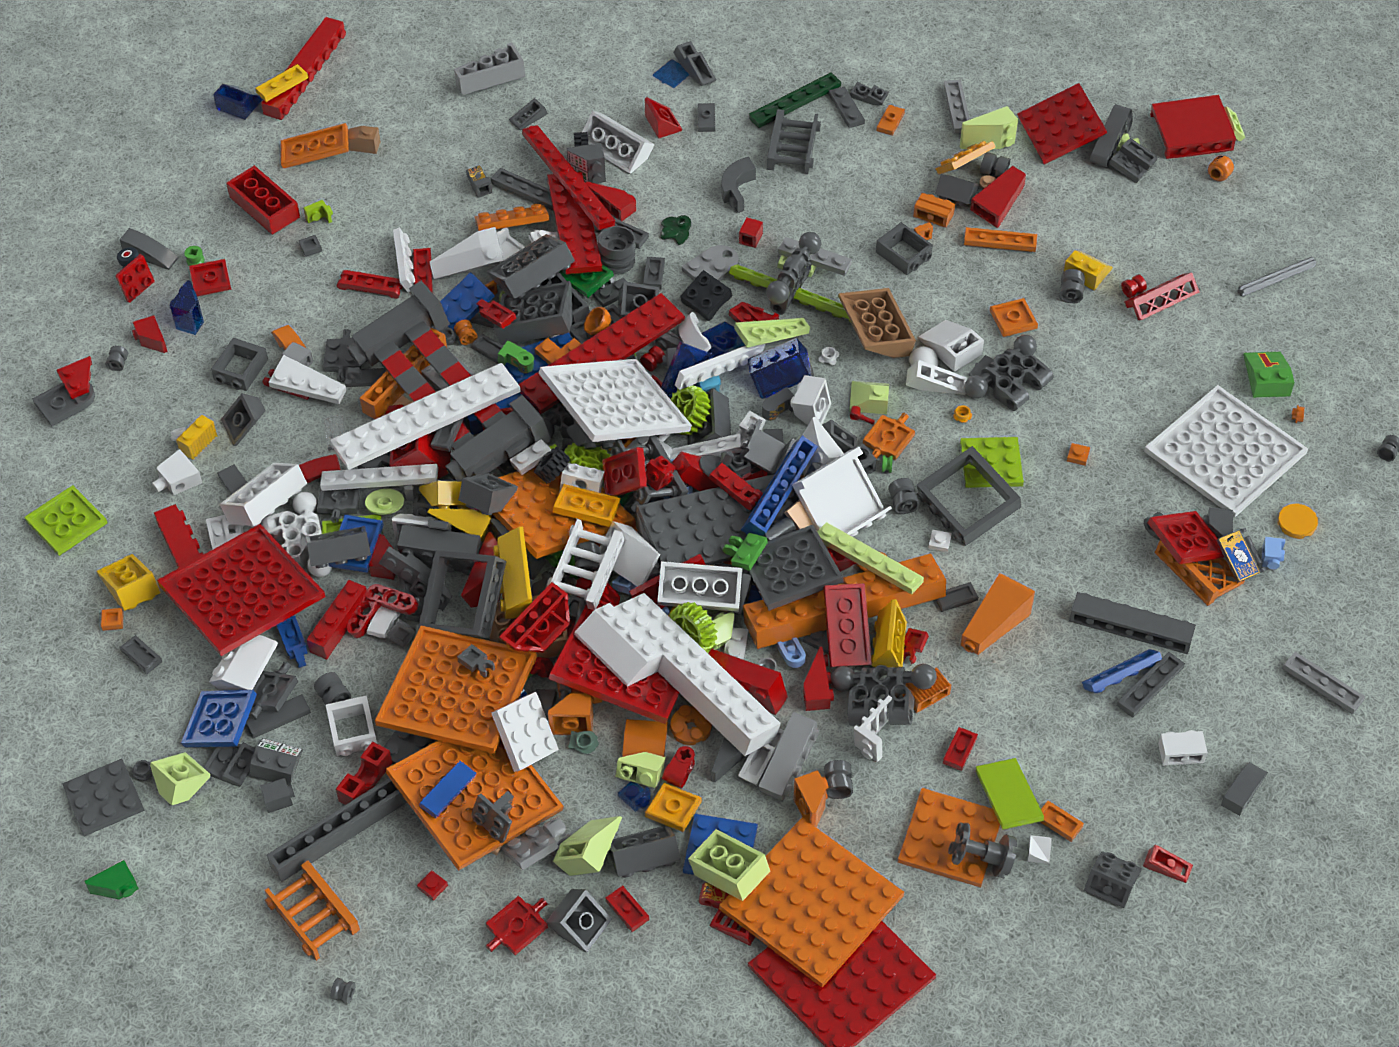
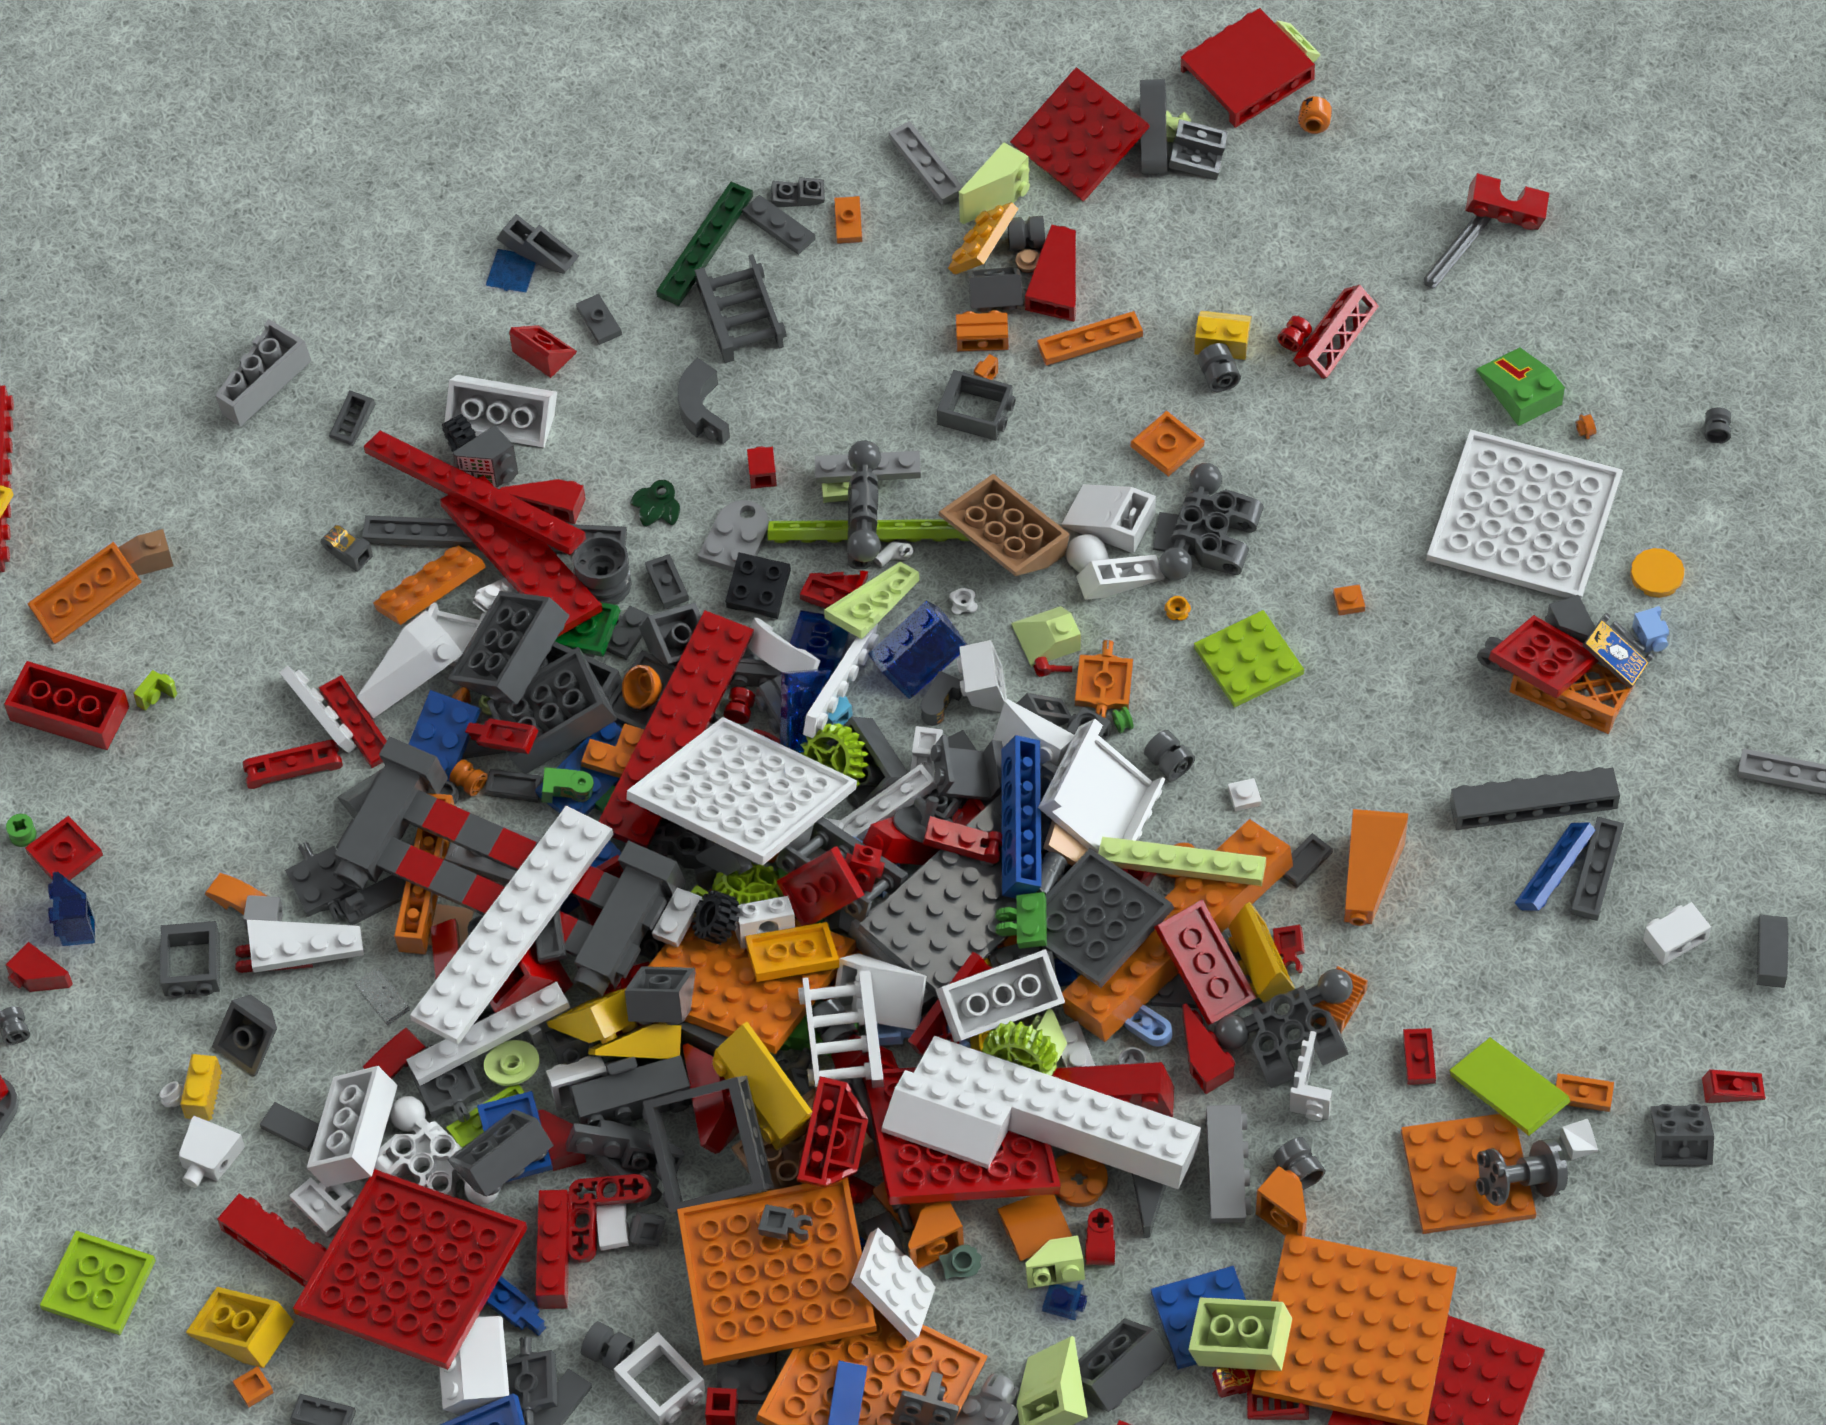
camera: 25 degrees left, 5 degrees up
dark grey plate [298,235,322,257] -> none
light orange plate [645,783,702,832] -> none
white slope [738,728,784,786] -> none
dark grey window [917,446,1021,546] -> none
none -> white arm [873,542,913,568]
none -> red arch [1465,173,1550,230]

